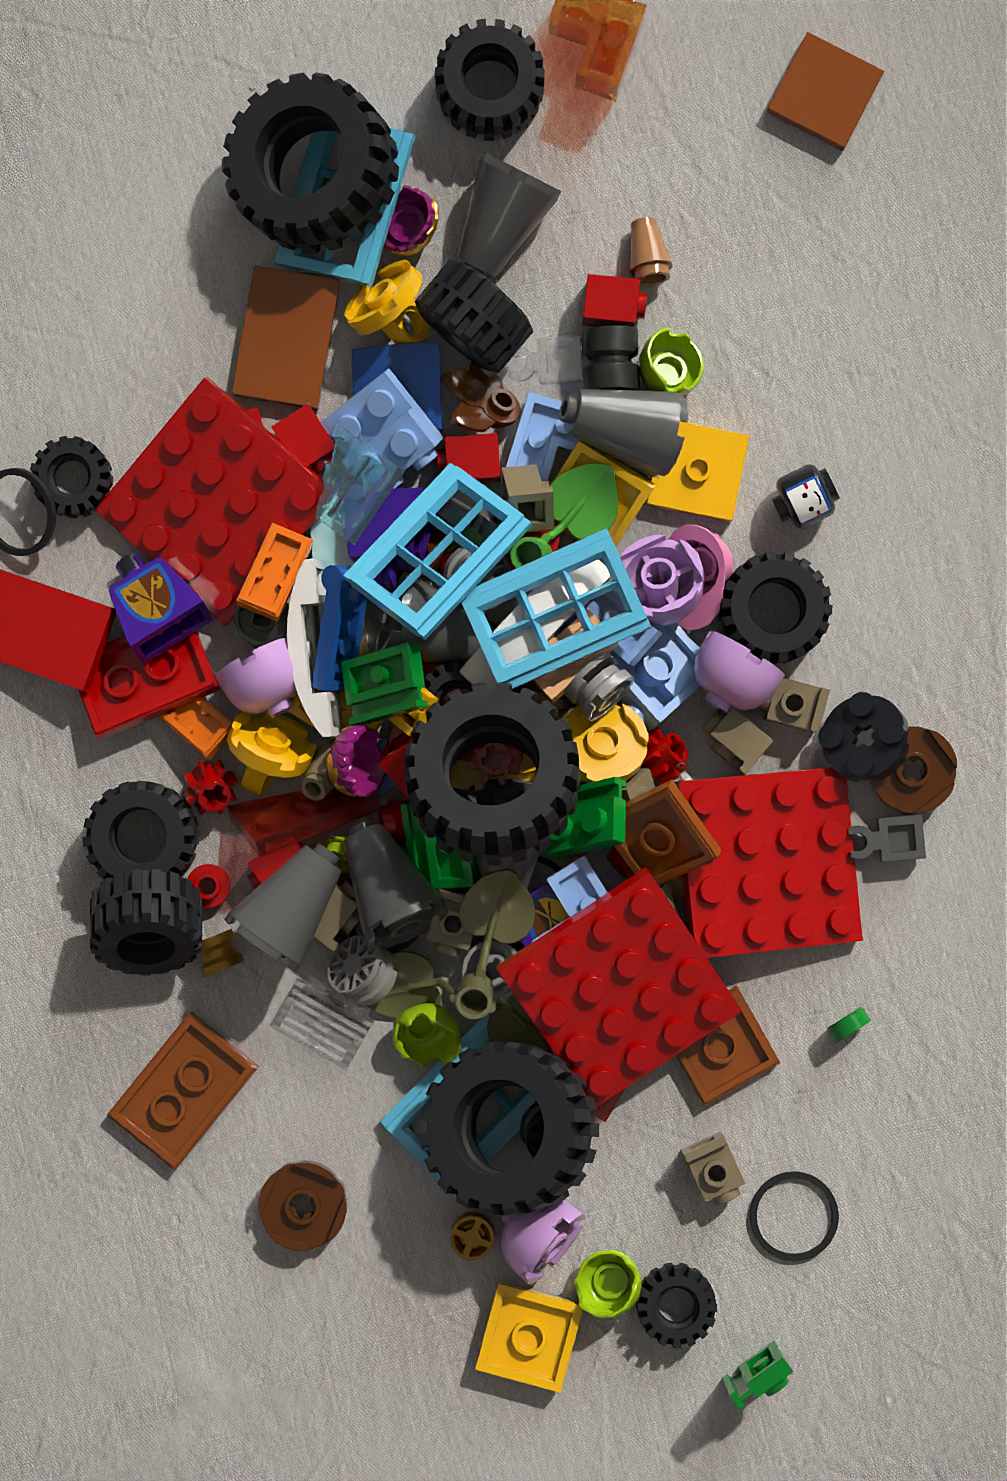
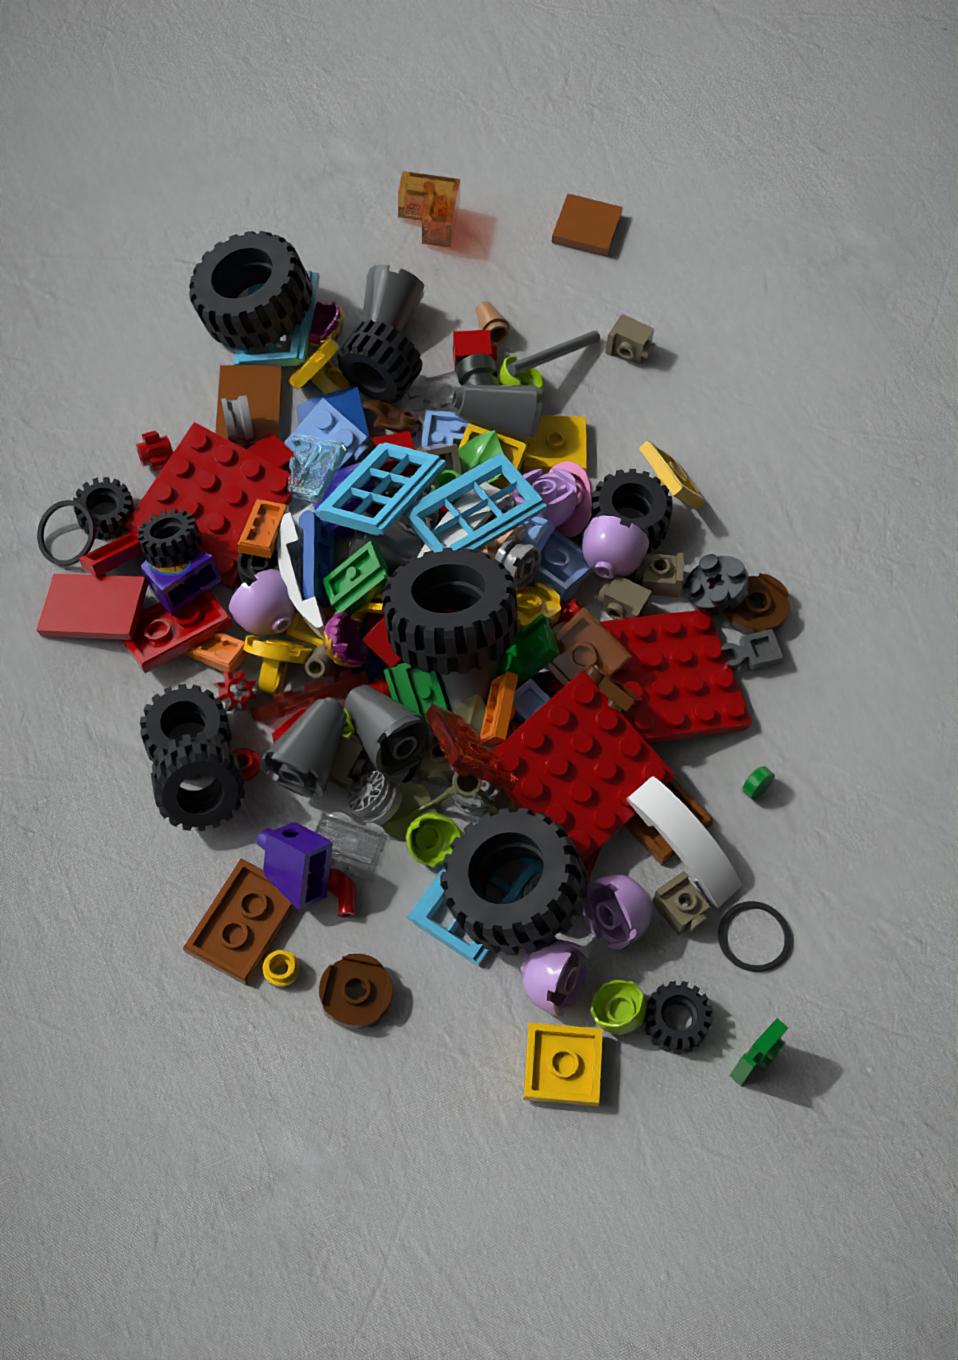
camera: 15 degrees left, 25 degrees down
pearl gold wheel [197,929,245,978] -> none
black tyre [435,18,545,141] -> none
pearl gold wheel [450,1211,494,1261] -> none
head [771,464,840,529] -> none
none -> red tile [79,531,144,577]
none -> red gear [136,430,173,472]
none -> black tyre [137,509,203,568]
none -> light grey wheel [221,395,254,442]
none -> dark purple torso [256,823,333,910]
none -> yellow plate [263,950,300,987]
none -> red arm [327,868,356,918]
none -> clear red wing [425,703,519,792]
none -> orange plate [479,671,518,748]
none -> dark grey bar [507,330,600,376]
none -> lavender cylinder [581,875,652,950]
none -> reddish brown plate [585,664,643,713]
none -> dark tan brick [605,314,655,364]
none -> white slope [626,776,743,909]
none -> yellow plate [639,441,705,510]

